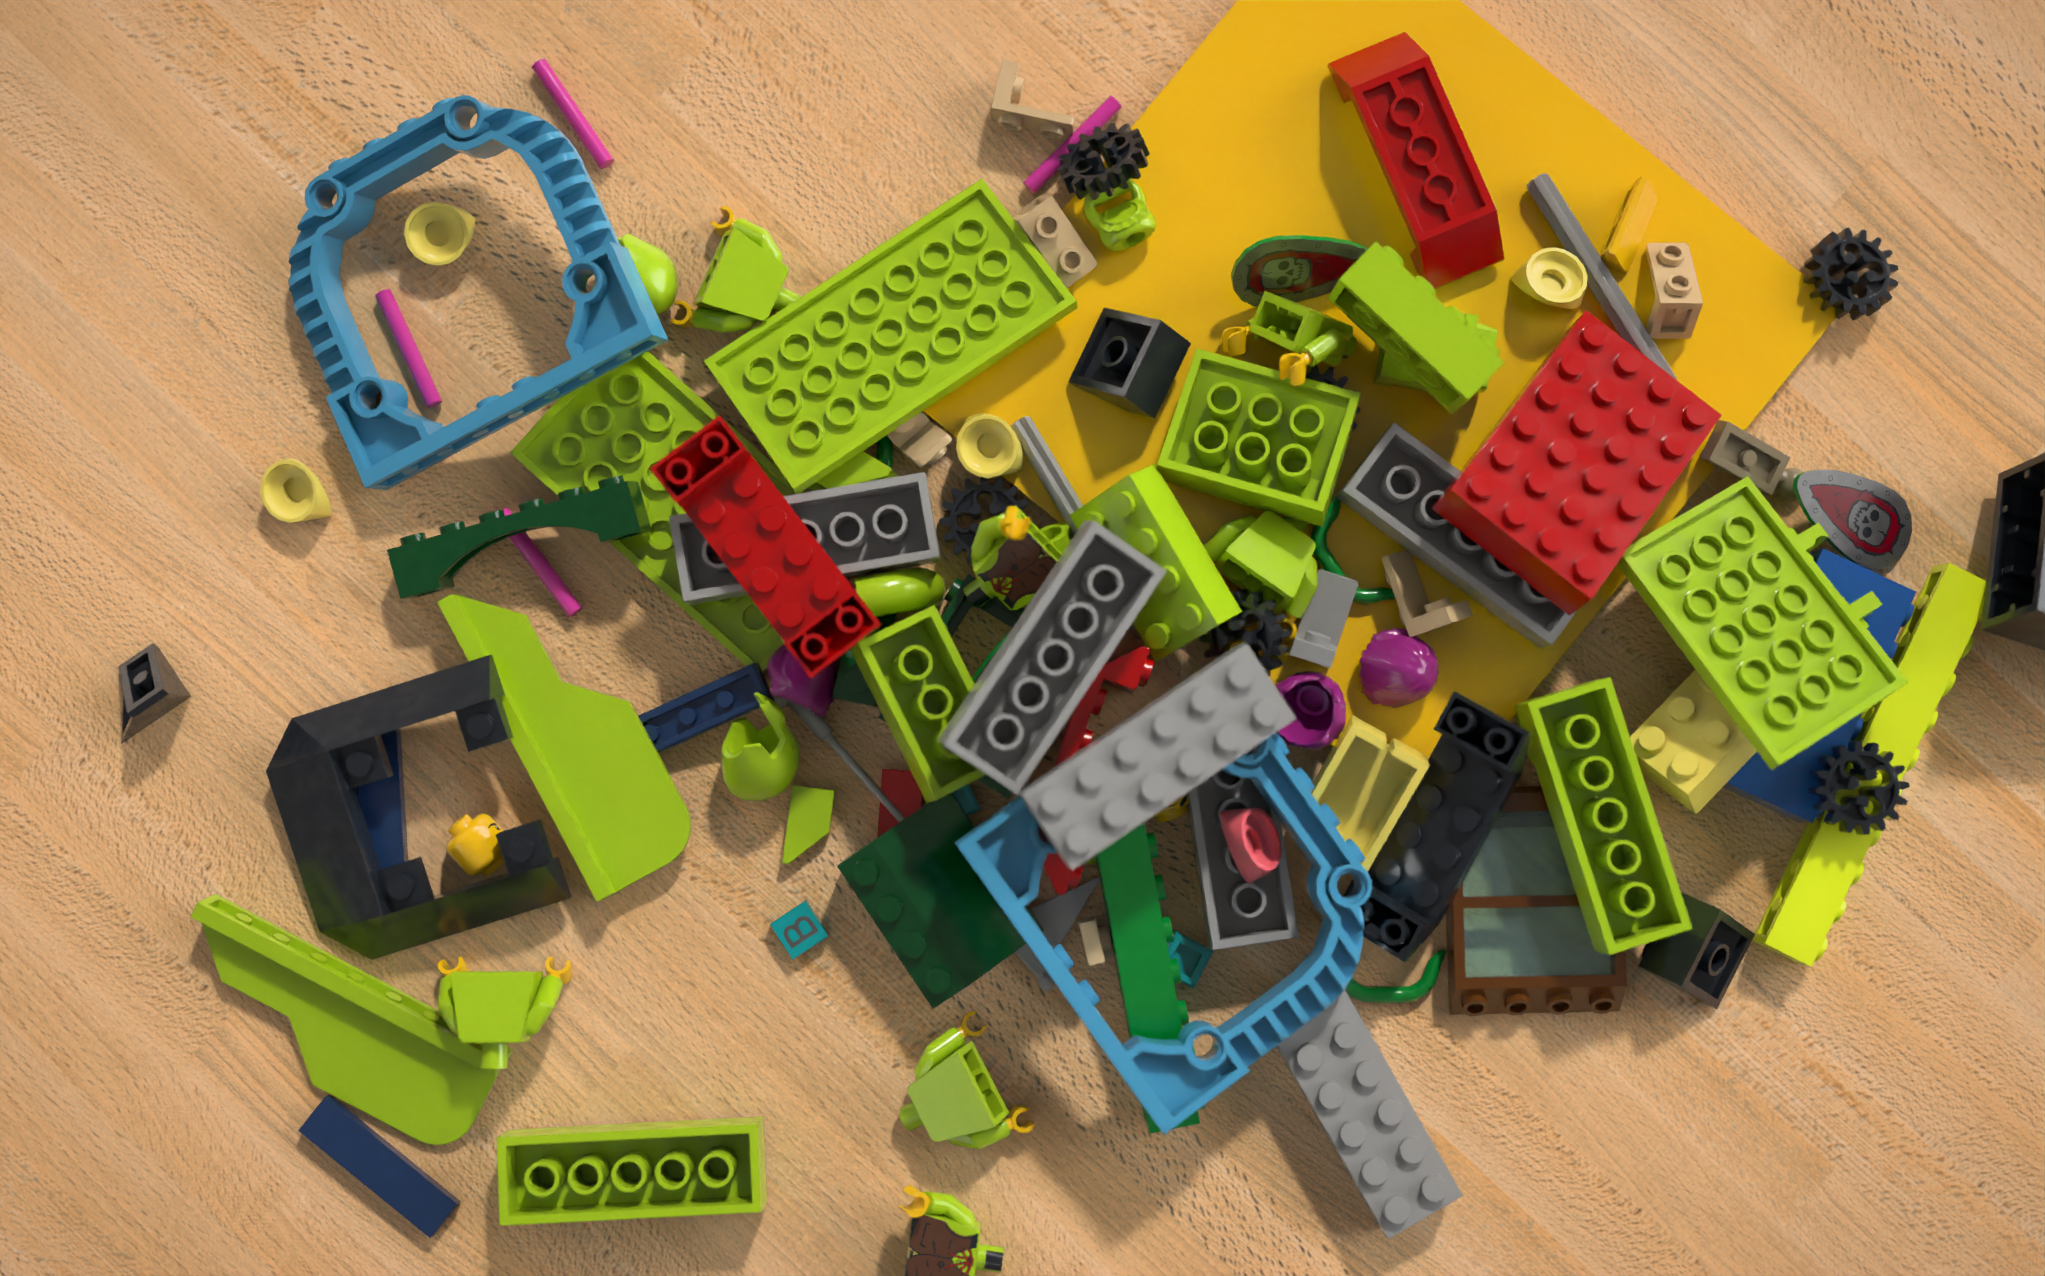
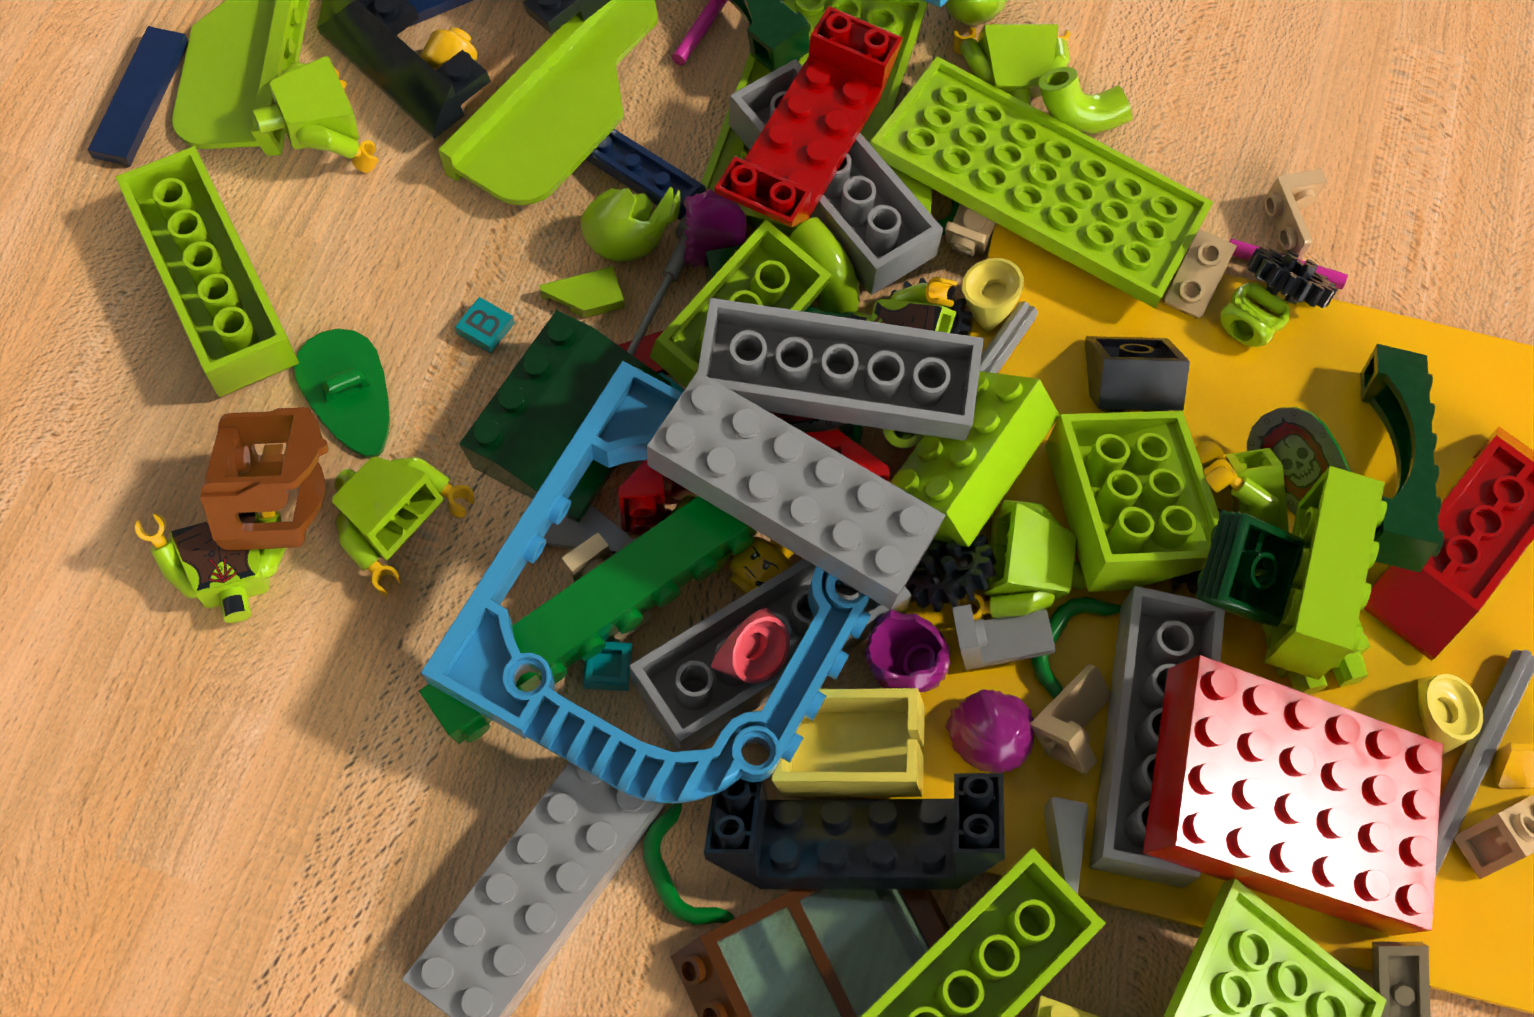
camera: 60 degrees right, 20 degrees down
none -> dark orange animal [200,407,329,550]
none -> green shield [294,328,390,459]
none -> lime cylinder [1038,67,1133,134]
none -> light grey slope [1044,797,1089,894]
none -> dark green brick [1196,510,1304,627]
none -> dark green arch [1360,344,1444,572]

